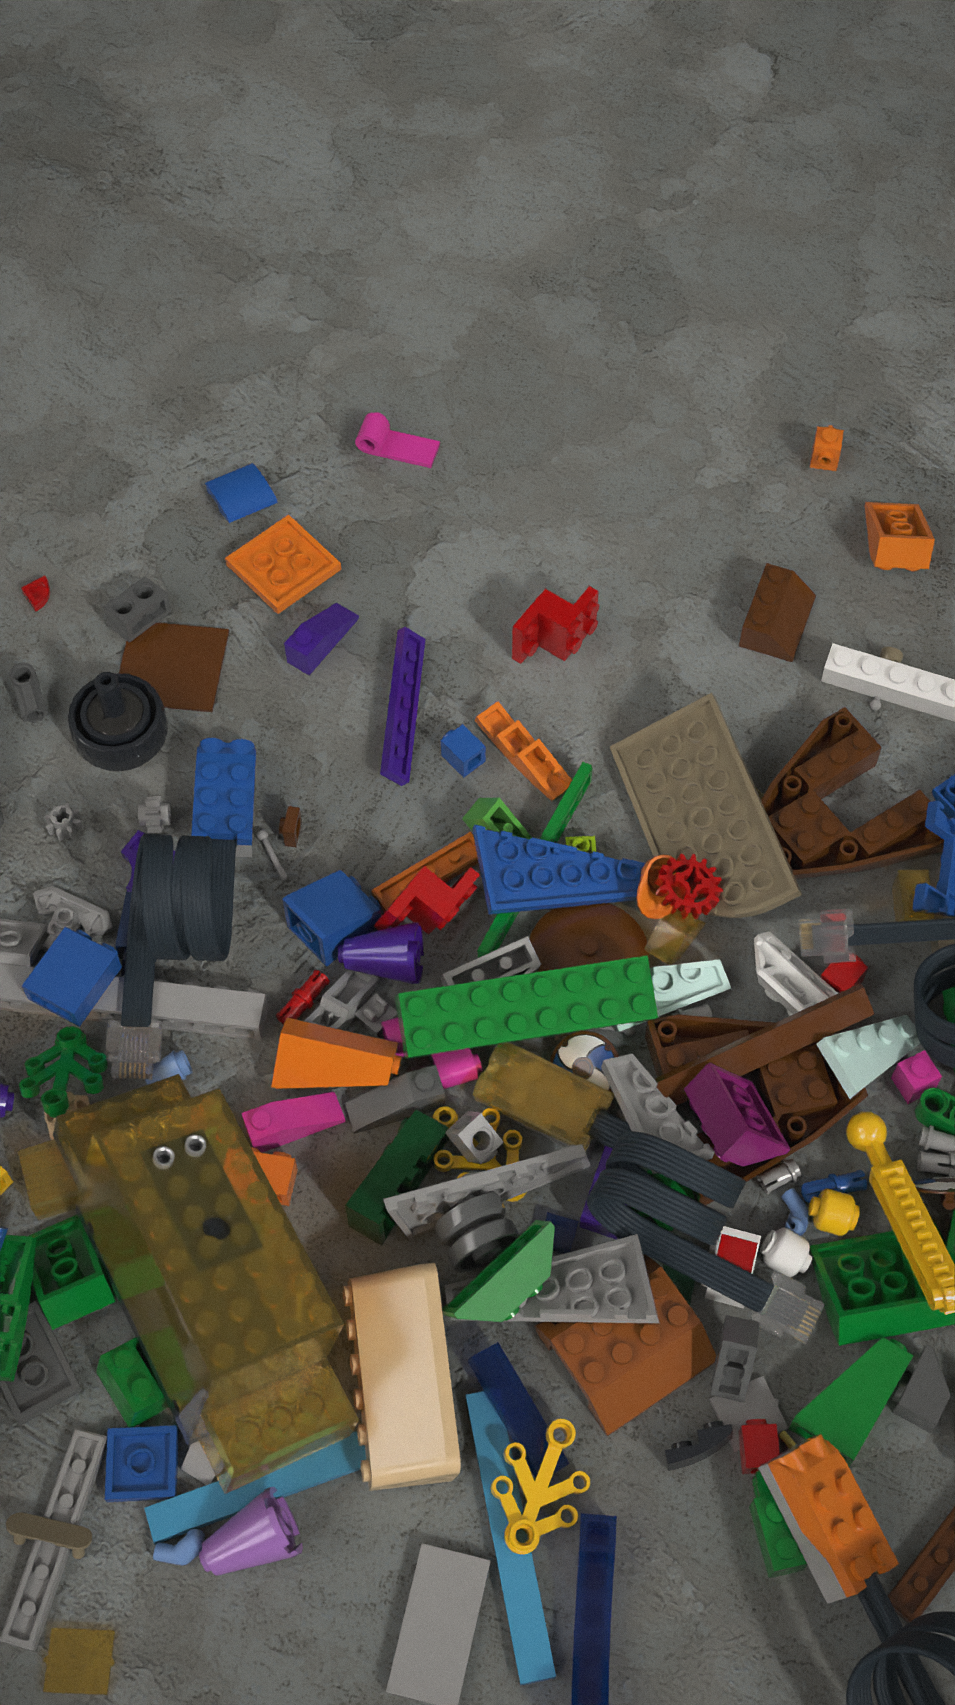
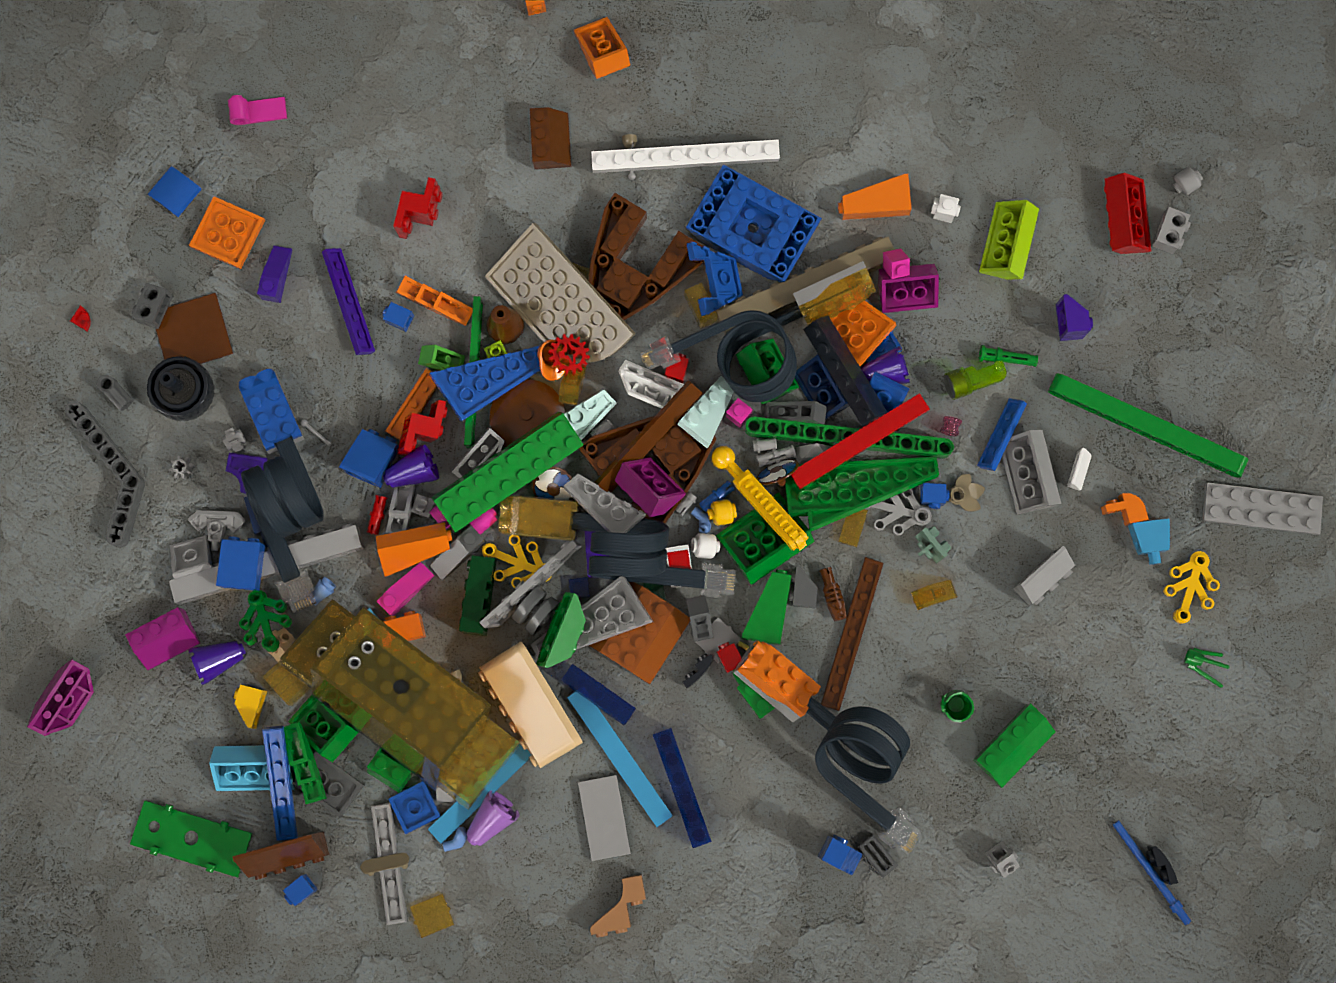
camera: 20 degrees left, 20 degrees up
reddish brown plate [279,806,302,848] -> none
light grey brick [445,1111,503,1164] -> none
yellow plant [490,1419,590,1555] -> none
none -> reddish brown cone [486,305,524,344]

